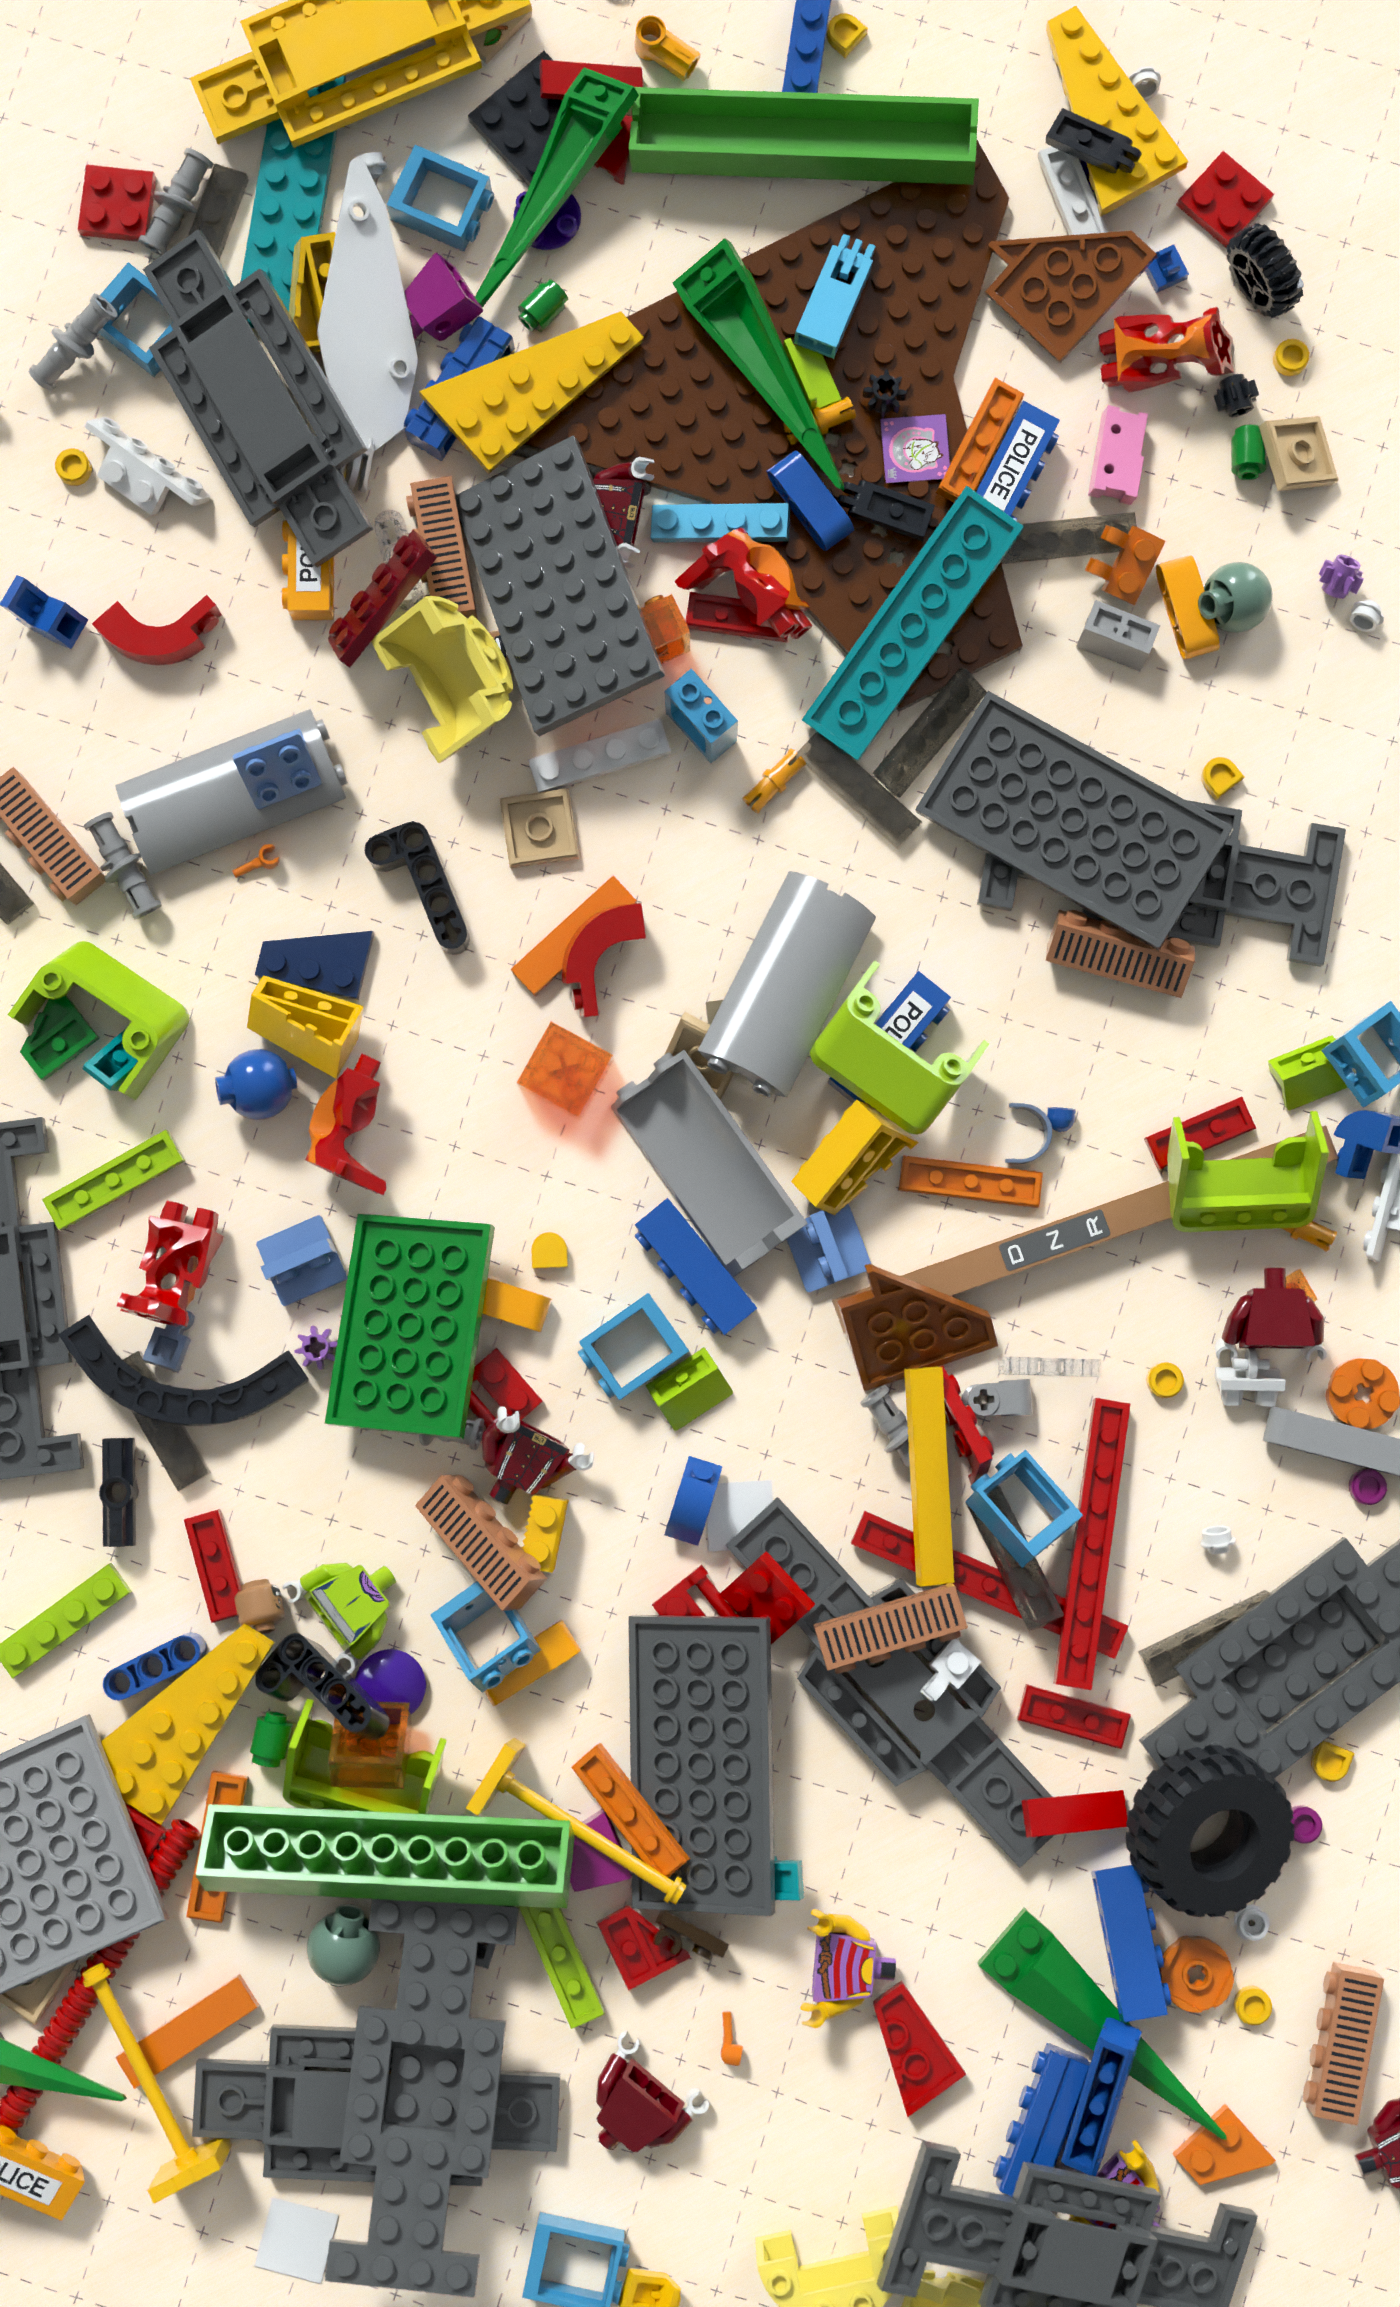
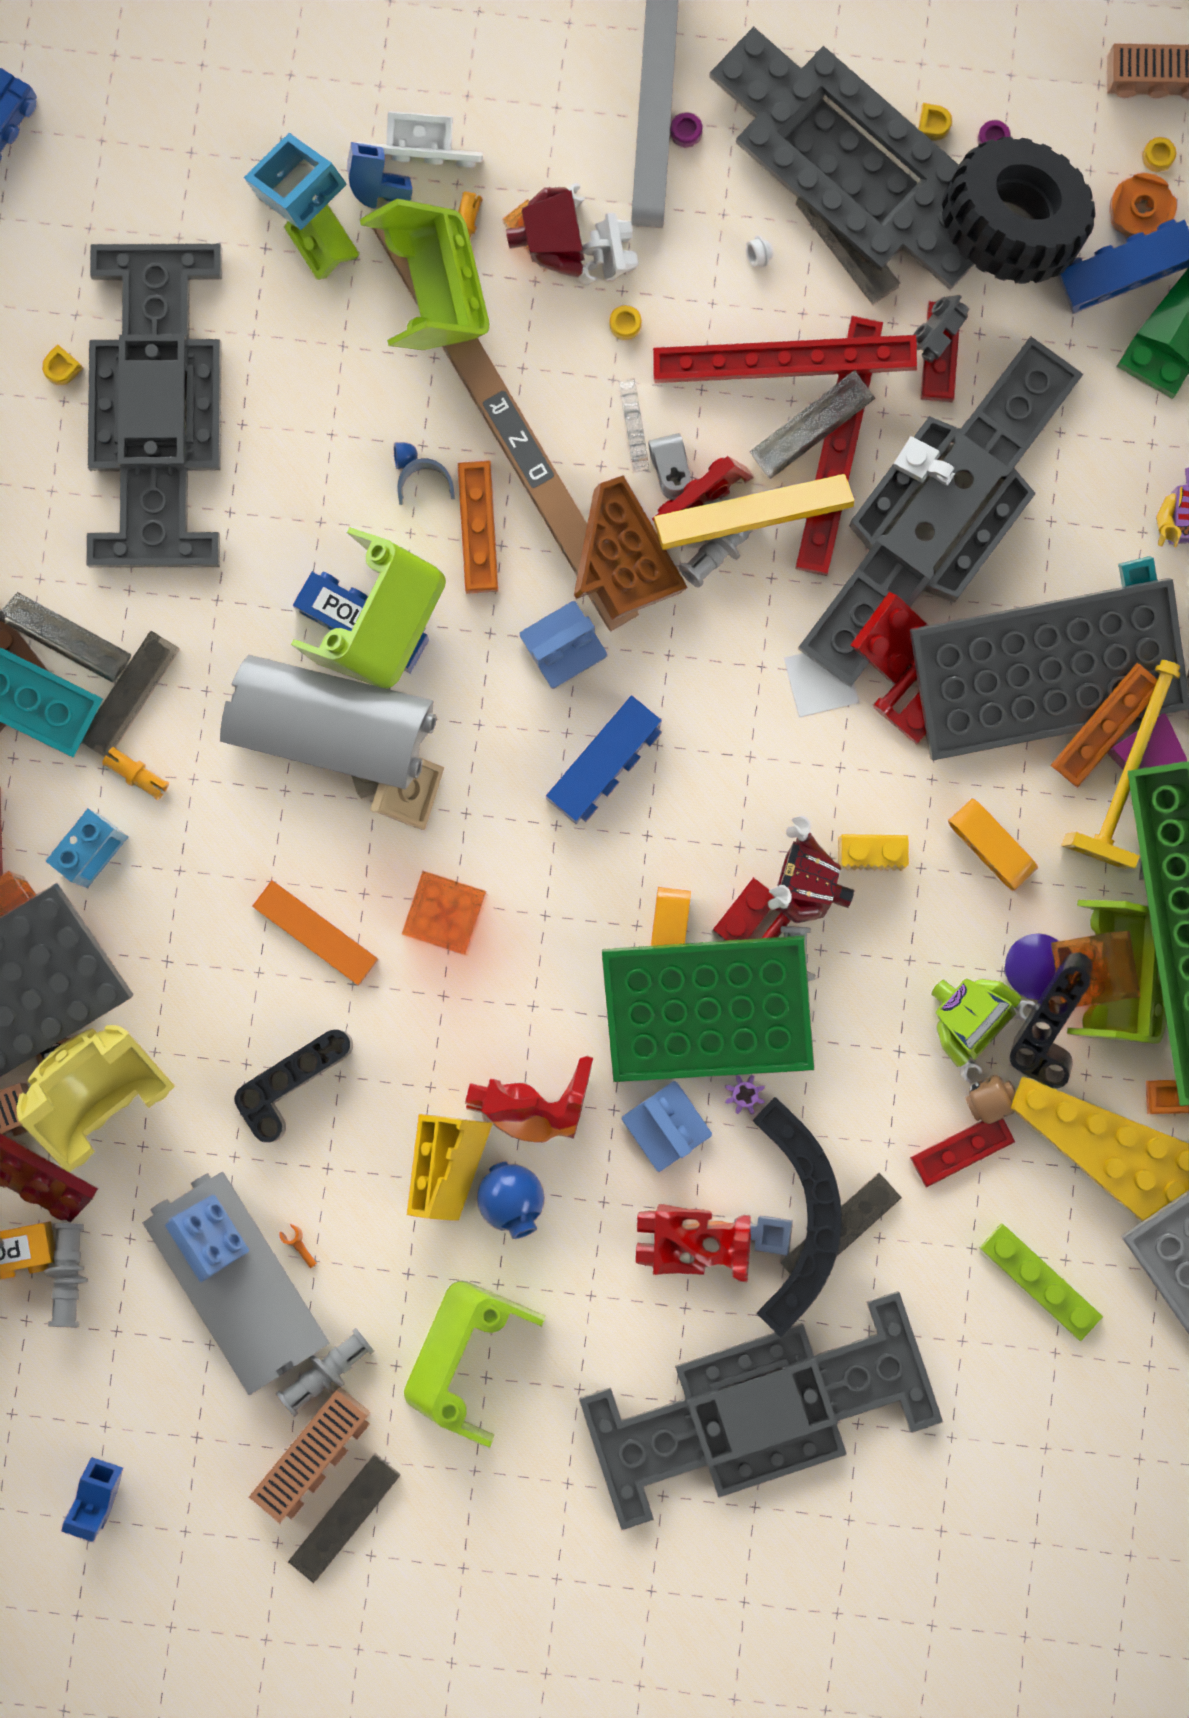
camera: 100 degrees left, 0 degrees up
green wing [20,994,100,1081] -> none
lime plate [42,1130,185,1231] -> none
teal slope [82,1028,138,1091] -> none
red arch [92,595,222,665] -> none
black piece [99,1438,139,1547] -> none
blue beam [102,1632,207,1701] -> none
green brick [250,1711,293,1768] -> none
dark blue wing [255,931,375,1000] -> none
nougat brick [415,1475,547,1611] -> none
dark azure window [430,1581,541,1693] -> none
tan tile [500,788,579,869] -> none
white plate [528,718,671,793] -> none
yellow tile [531,1232,568,1269] -> none
red arch [562,903,646,1017] -> none
dark azure window [578,1292,690,1400] -> none
light grey cylinder [611,1050,808,1277] -> none
lime panel [645,1347,733,1431] -> none
blue brick [664,1456,723,1546] -> none
yellow wedge [791,1099,919,1215] -> none
nougat brick [813,1583,968,1674] -> none
dark grey plate [915,691,1234,951] -> none
dark azure window [965,1449,1083,1568] -> none
red tile [1021,1790,1127,1838] -> none
nougat brick [1045,910,1195,998] -> none
red tile [1144,1096,1256,1170] -> none
white plate [1234,1904,1270,1941] -> none
orange plate [1325,1358,1400,1429] -> none
none -> light grey piece [44,1223,88,1327]
none -> dark grey hinge [913,295,969,363]

